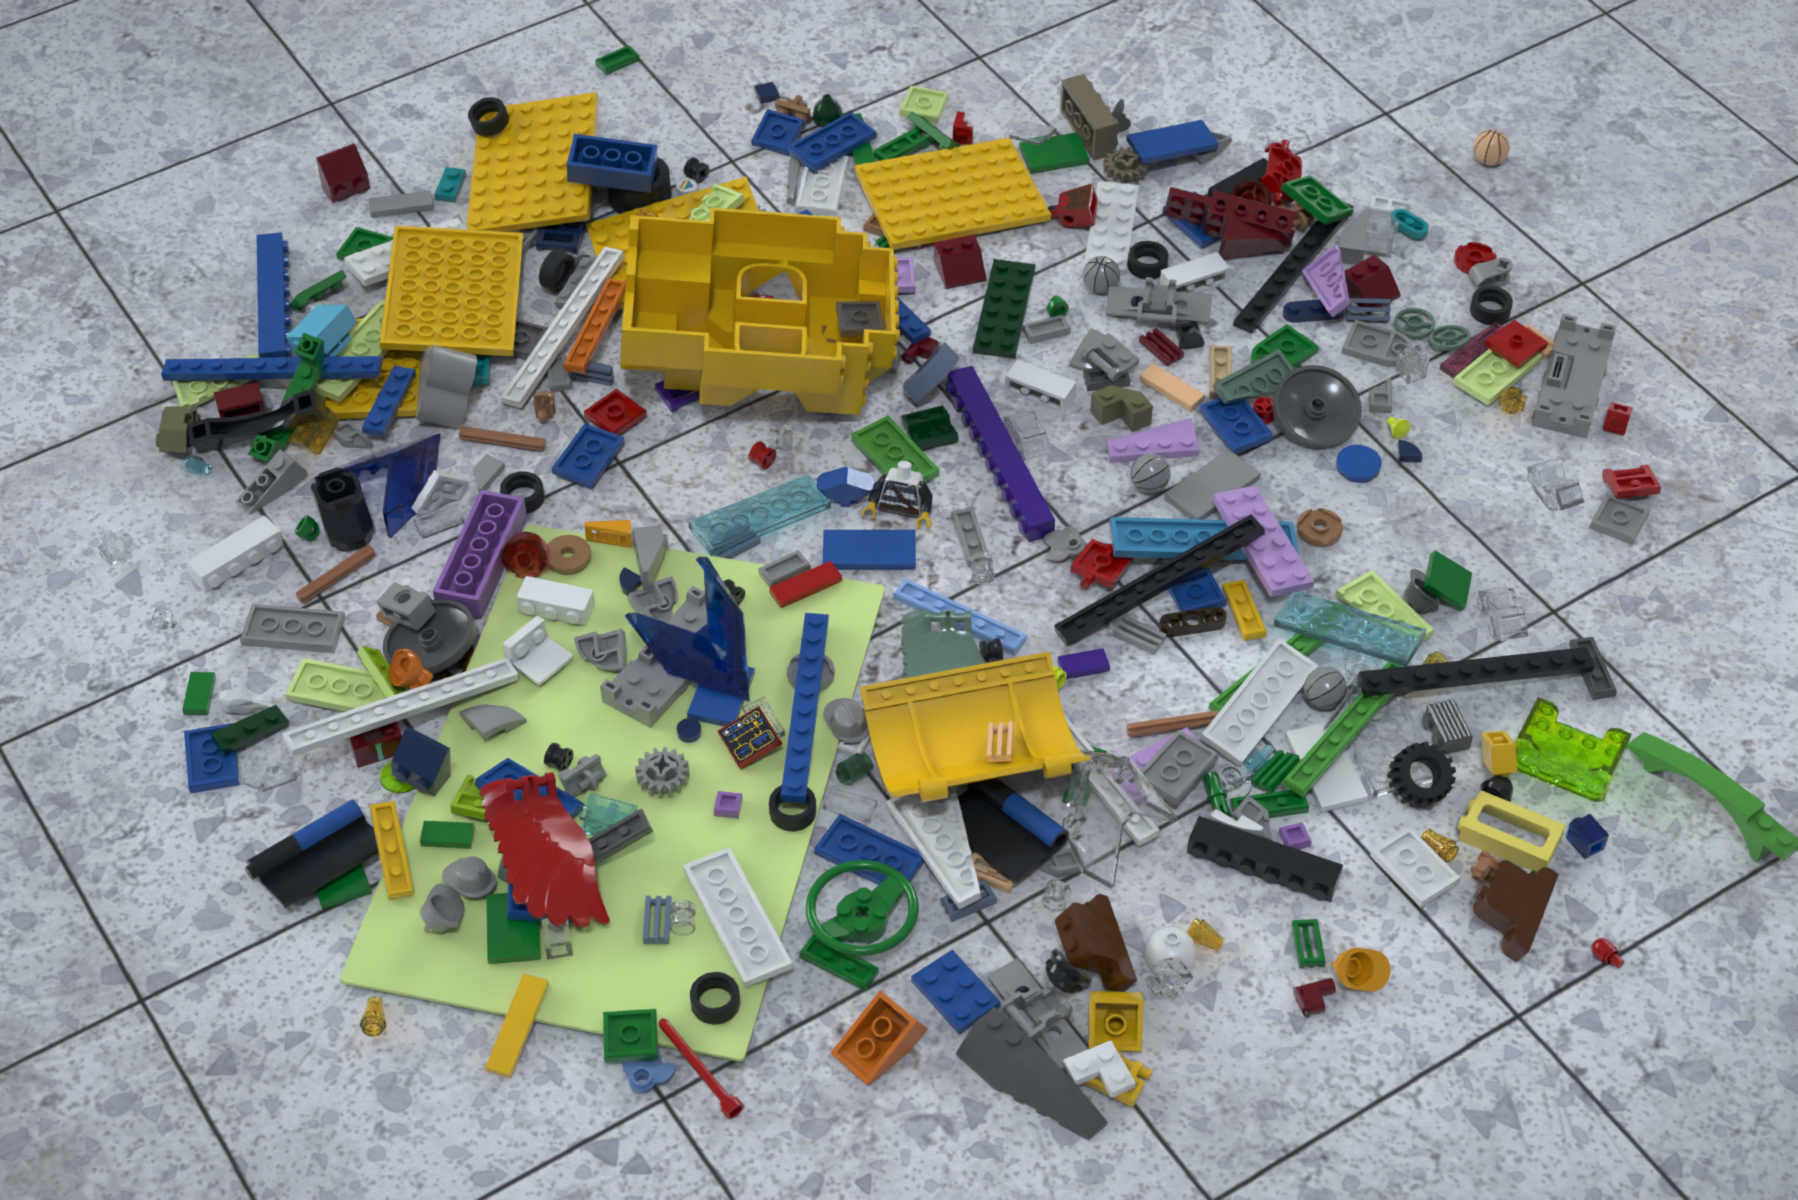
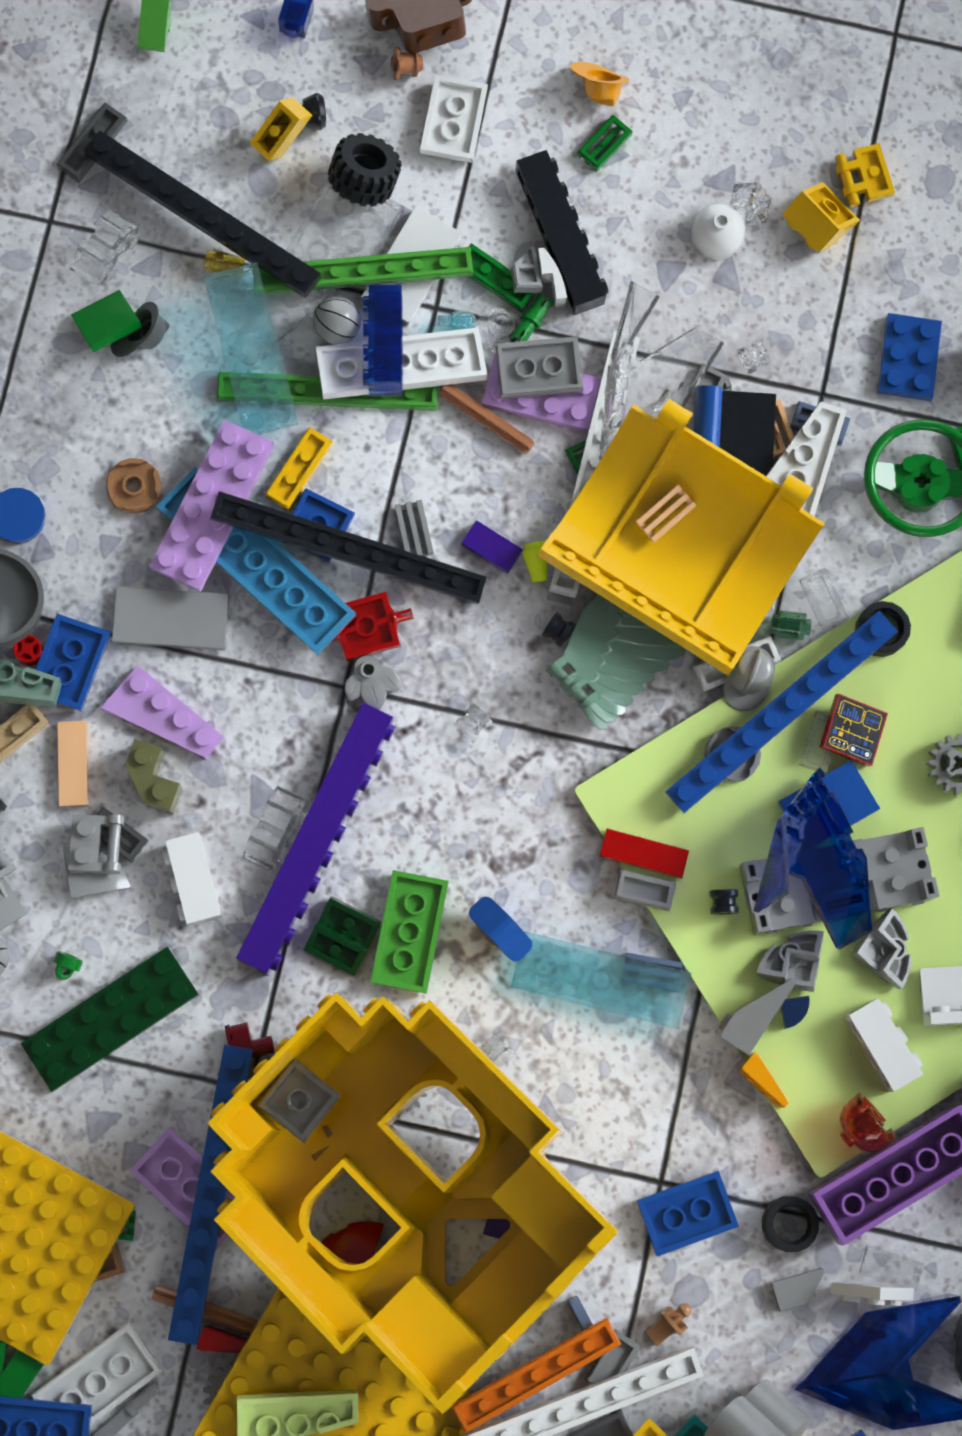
camera: 145 degrees left, 30 degrees up
nougat axle [459,426,546,452] -> none
medium nougat tile [544,535,591,575] -> none
red plate [584,388,647,435] -> none
clear blue tile [677,718,702,743] -> none
medium lavender tile [714,791,743,819] -> none
red wheel [748,441,777,469] -> none
blue tile [814,814,925,885] -> none
blue tile [823,530,916,570] -> none
torso [862,461,933,529] -> none
light blue tile [893,579,1027,656] -> none
sand blue arch [903,342,960,403] -> none
dark red slope [934,235,987,289] -> none
light grey tile [951,508,990,568] -> none
dark grey wedge [956,1007,1108,1141] -> none
light grey piece [987,958,1088,1070] -> none
light grey tile [1022,315,1071,344] -> none
black hat [1045,948,1092,994] -> none
reddish brown brick [1055,894,1138,992] -> none
white plate [1063,1041,1136,1098] -> none
light grey piece [1130,453,1171,493] -> none
dark red tile [1139,328,1184,366] -> none
dark brown beam [1159,607,1227,637] -> none
clear yellow cone [1186,917,1225,952] -> none
green tile [1251,750,1300,792] -> none
medium lavender tile [1278,822,1312,850] -> none
dark red piece [1293,978,1336,1018] -> none
light grey piece [1323,667,1368,730] -> none
yellowish green wing [1335,570,1434,646] -> none
clear yellow cone [1421,828,1459,863] -> none
dark grey brick [1423,698,1473,754] -> none
light yellow piece [1457,790,1565,872] -> none
clear neon green windscreen [1515,697,1632,802] -> none
none -> clear blue brick [363,284,403,396]

